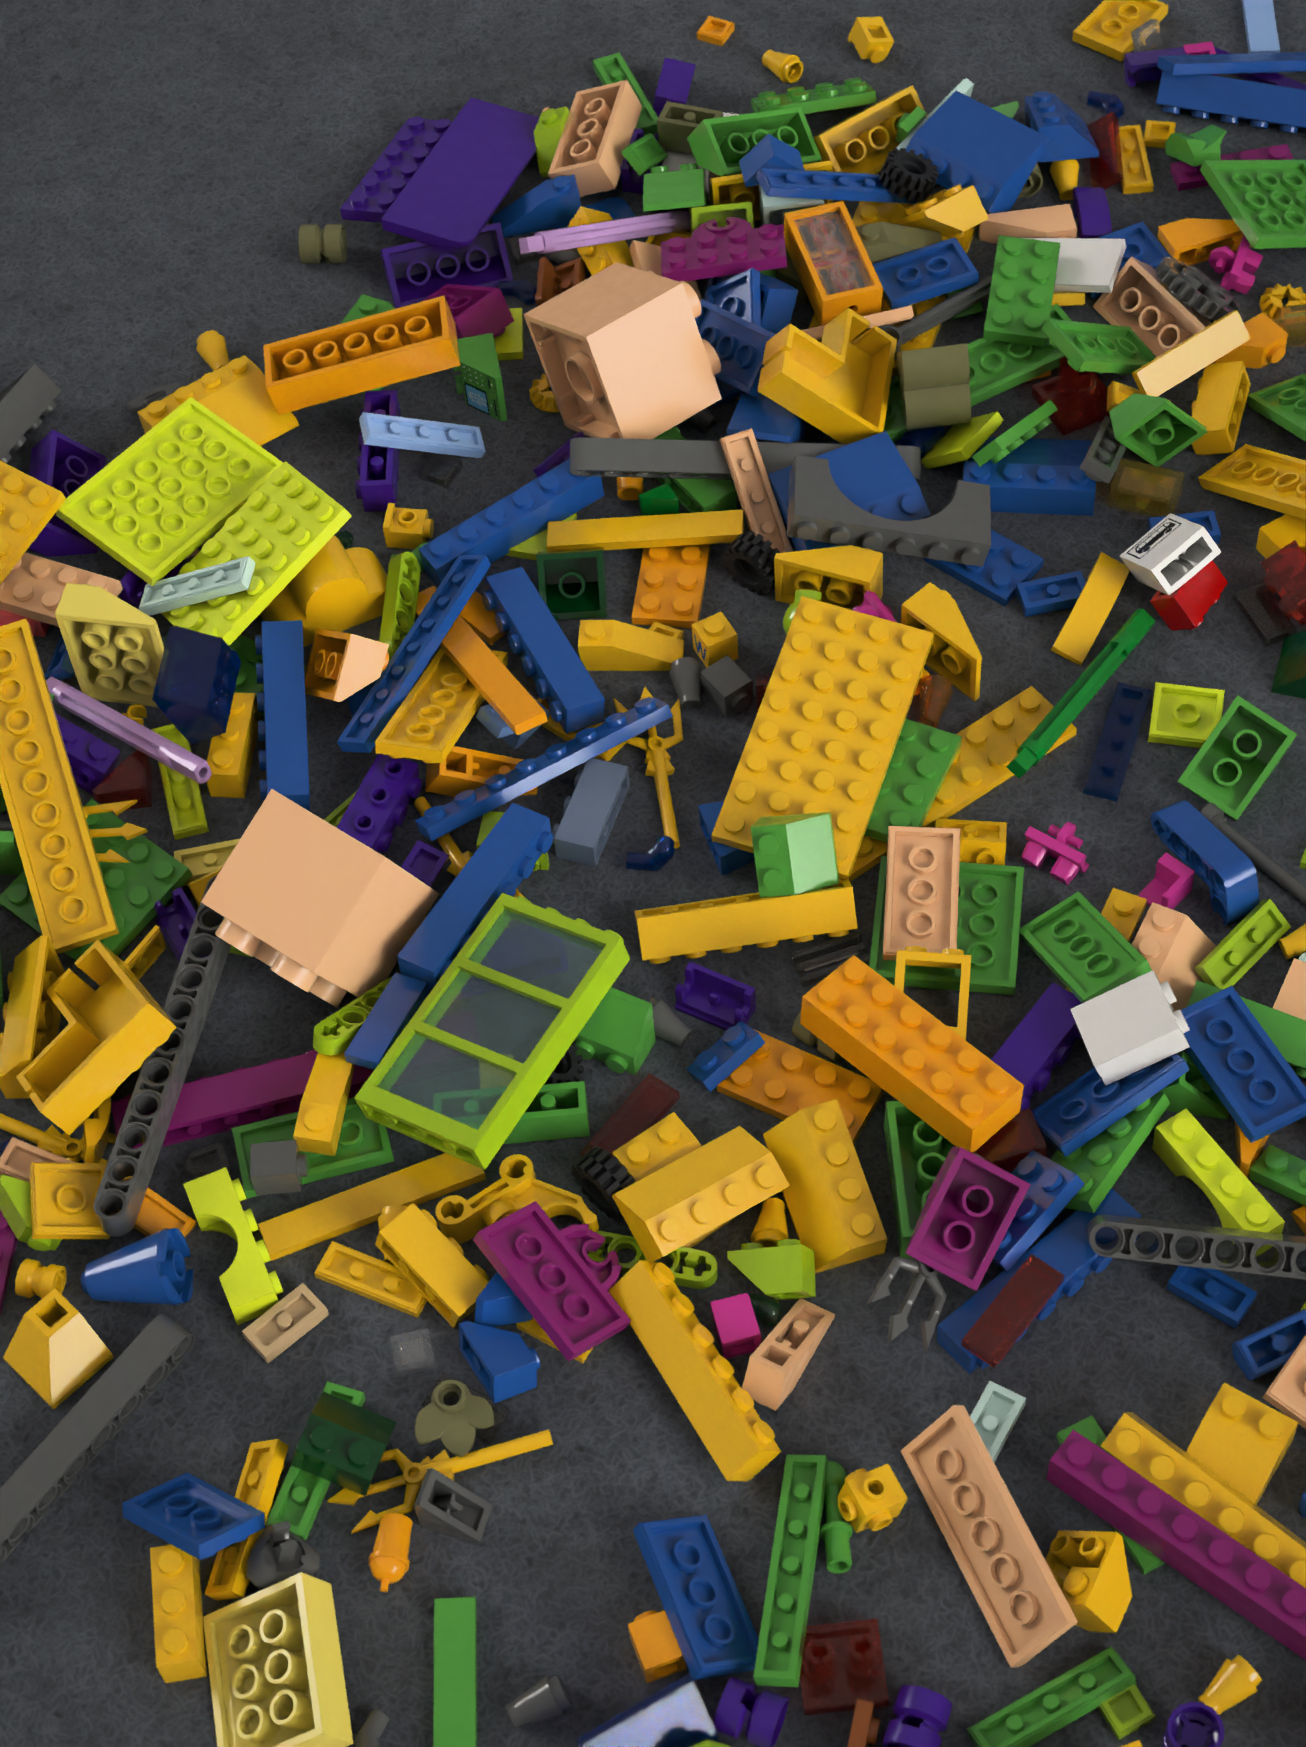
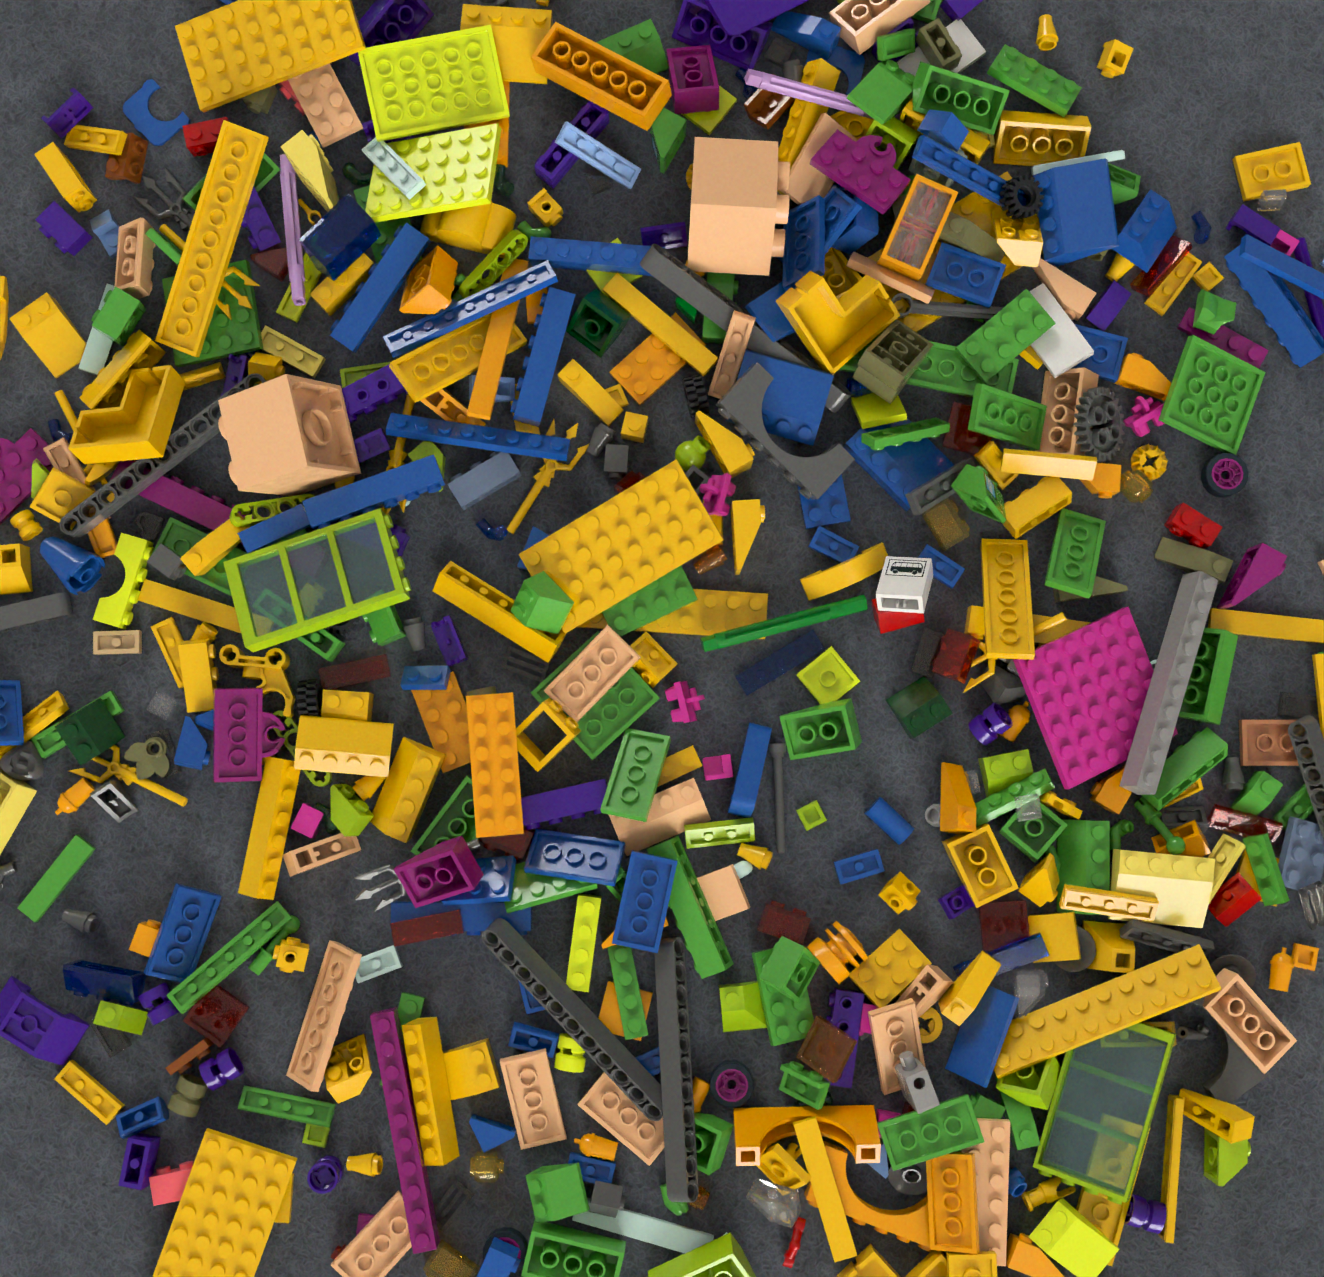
camera: 35 degrees right, 30 degrees up
bright green plate [895,106,927,144] -> none
white brick [1070,970,1190,1086] -> none

